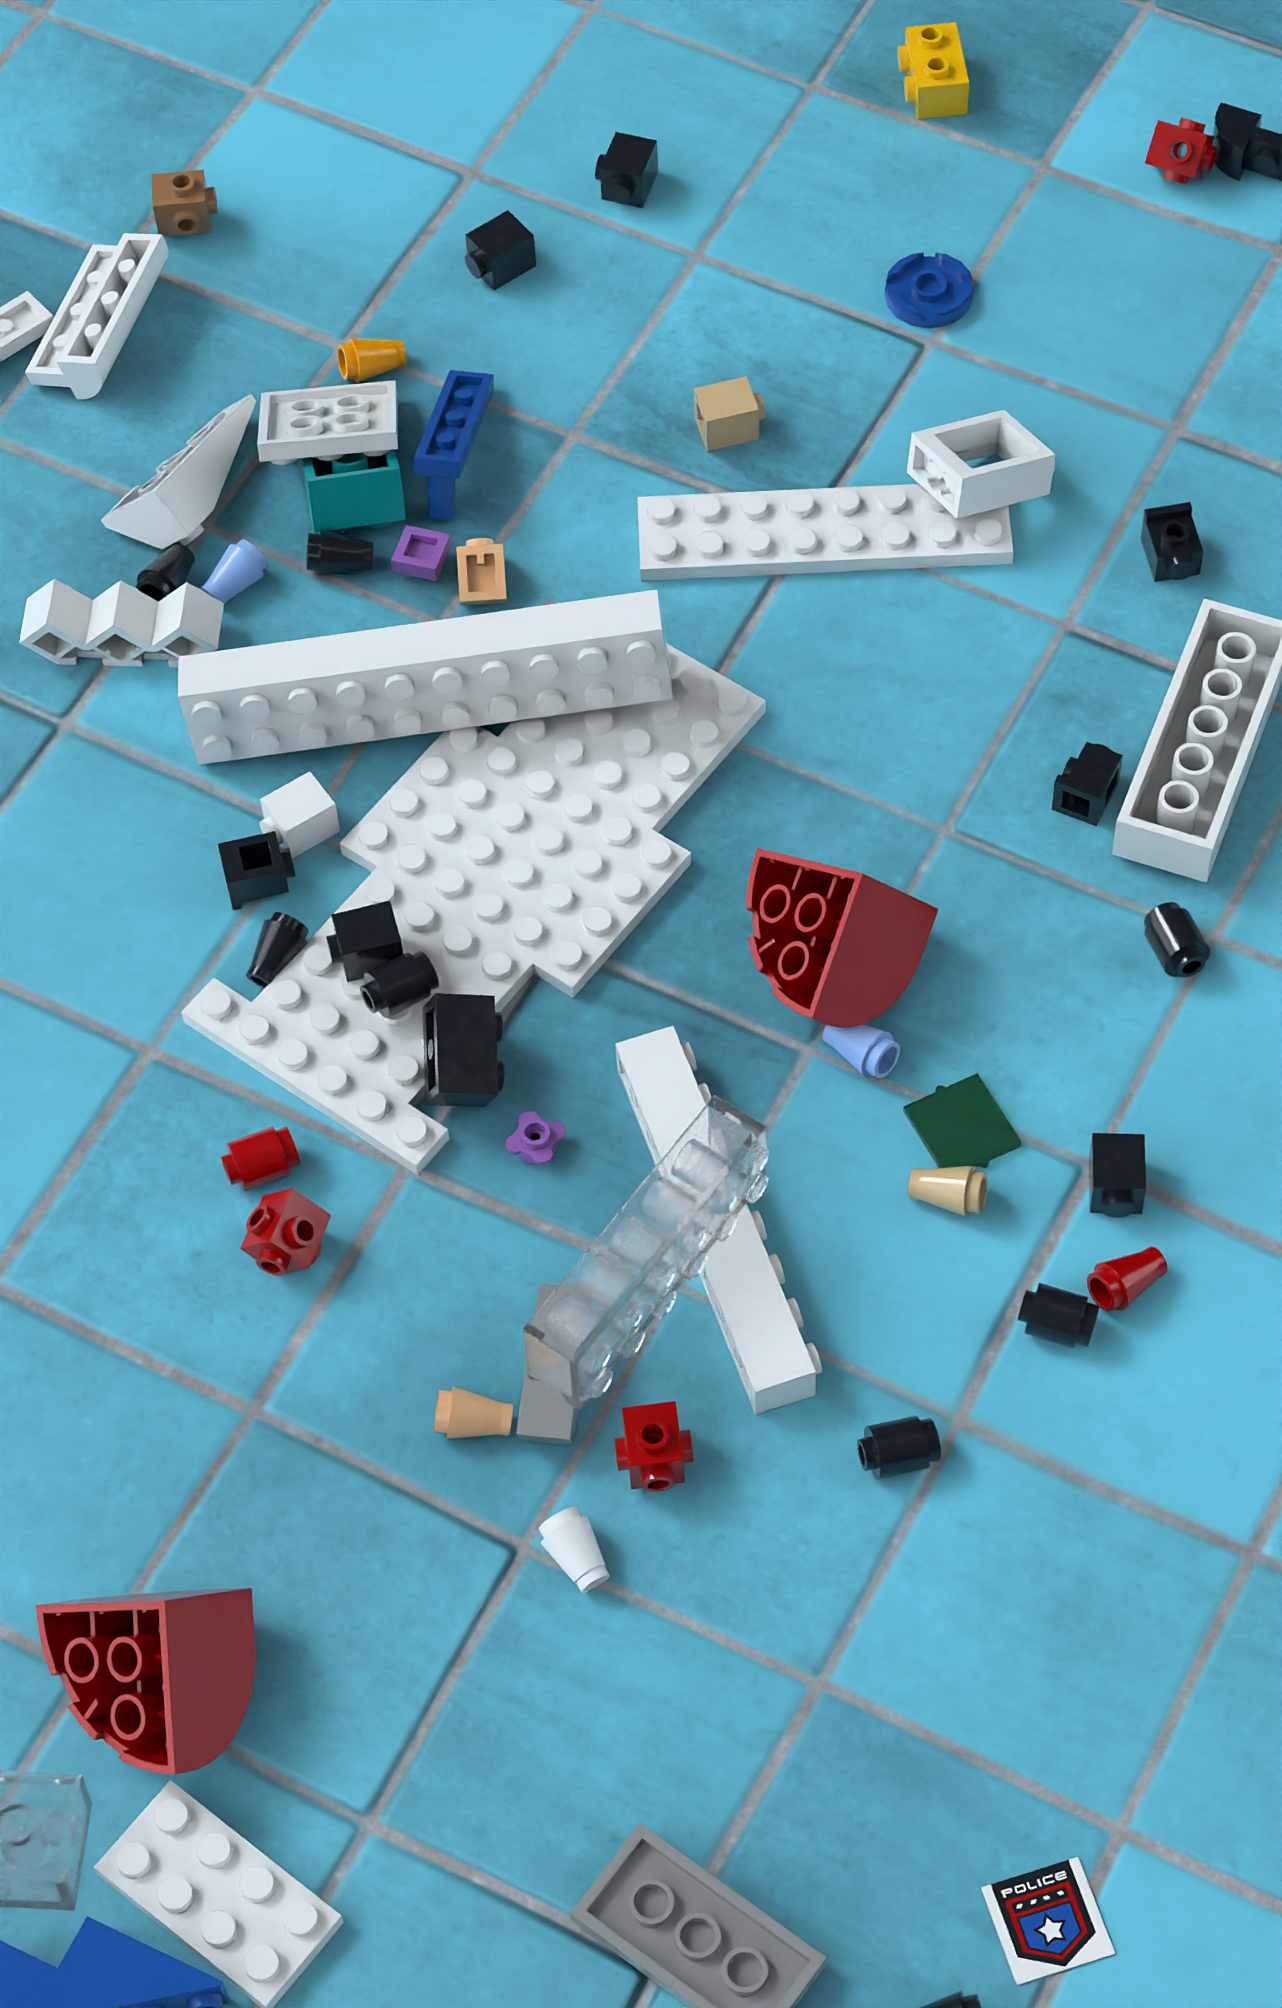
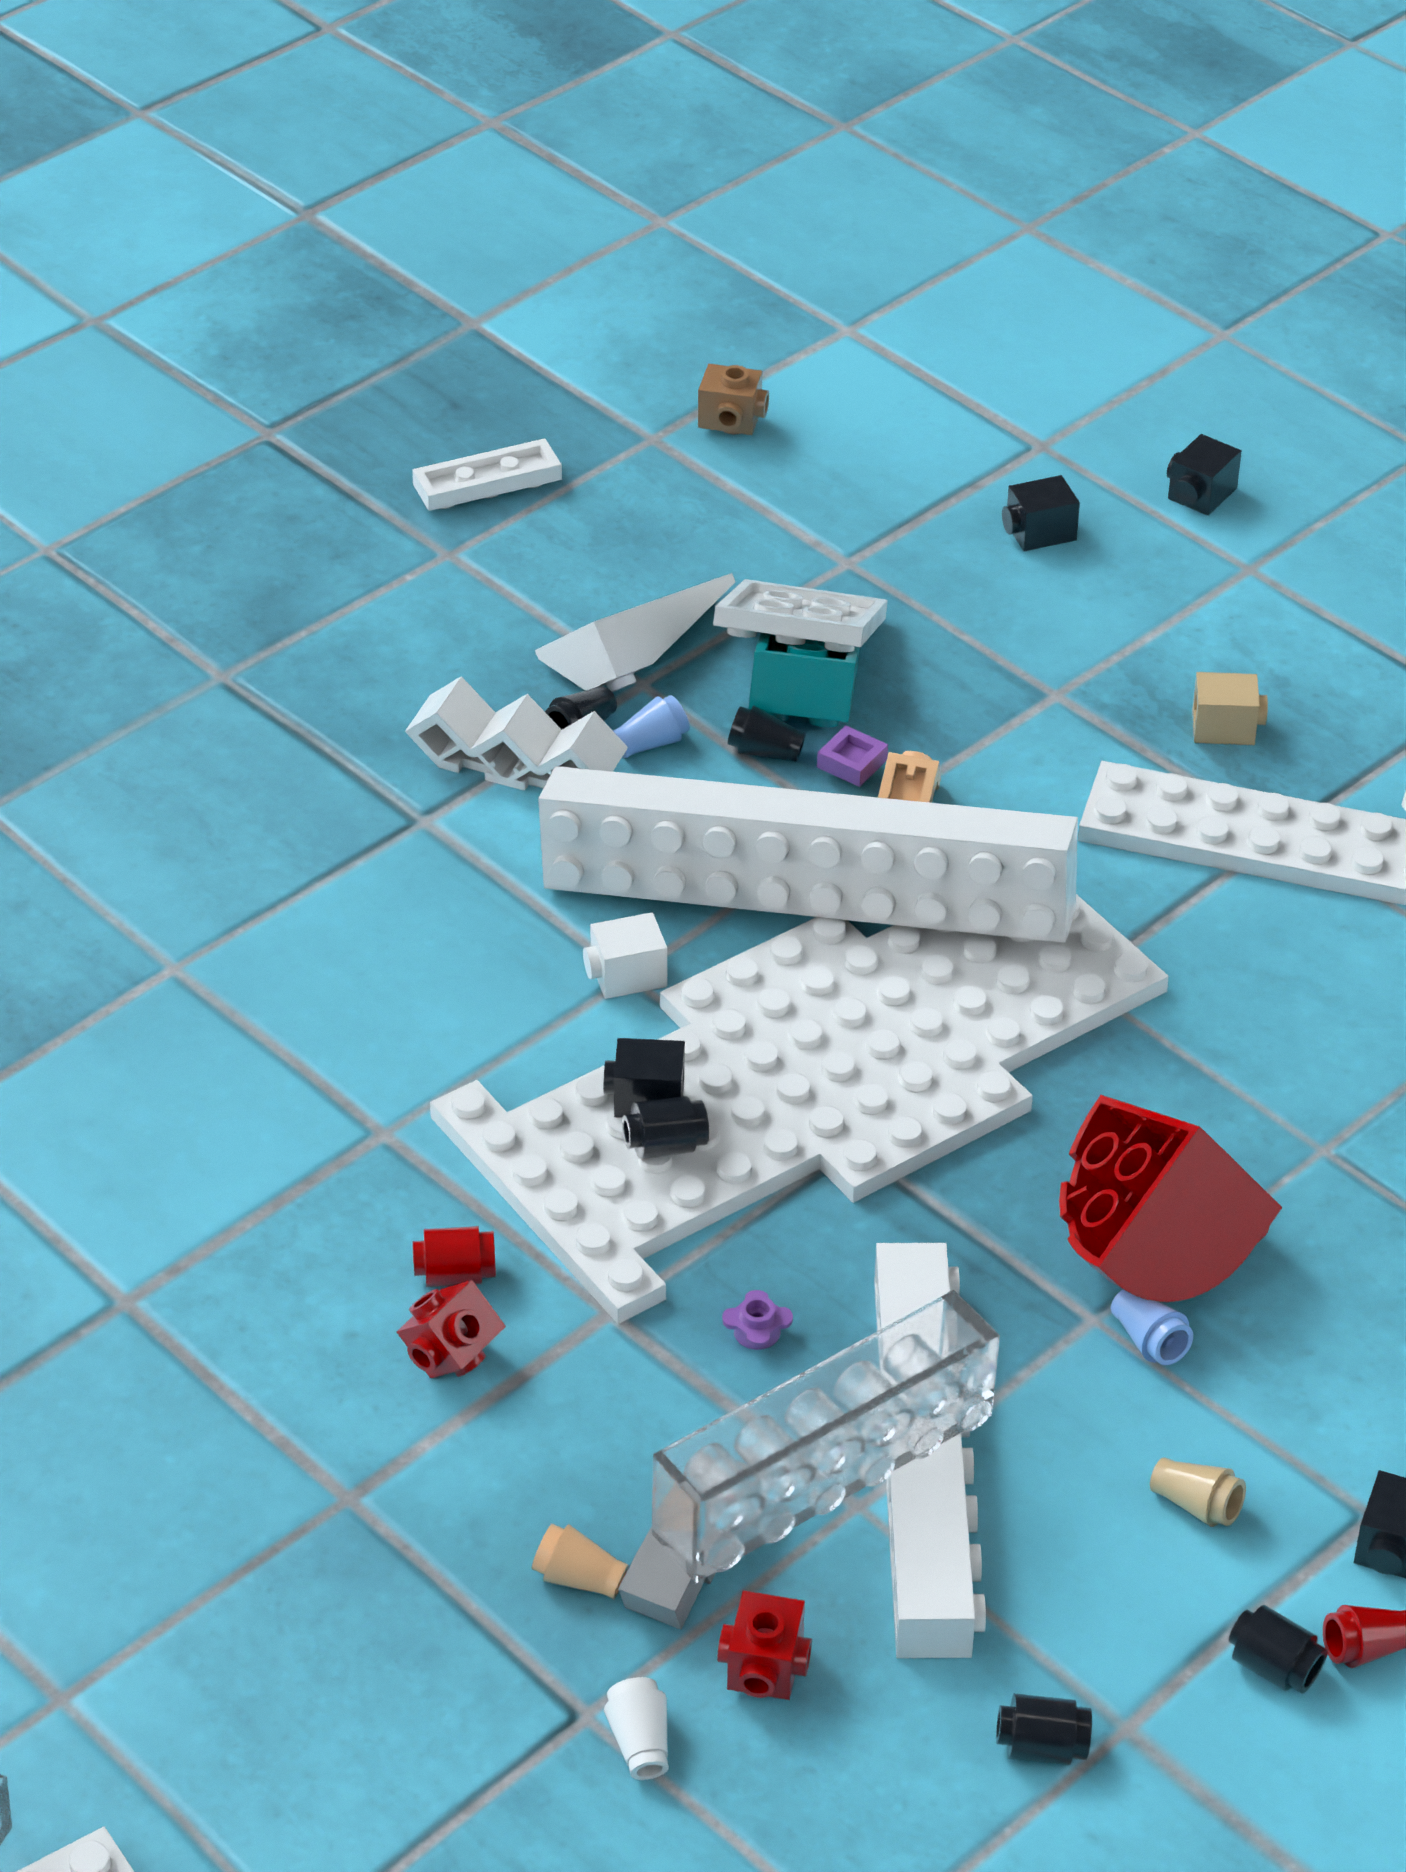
camera: 15 degrees right, 15 degrees down
white brick [25,233,168,400] -> none
red brick [36,1588,255,1775] -> none
black brick [218,831,296,910] -> none
black cone [246,912,309,988] -> none
light orange cone [337,338,406,383] -> none
blue piece [414,370,494,520] -> none
black brick [422,993,505,1107] -> none
clear green piece [903,1073,1021,1168] -> none

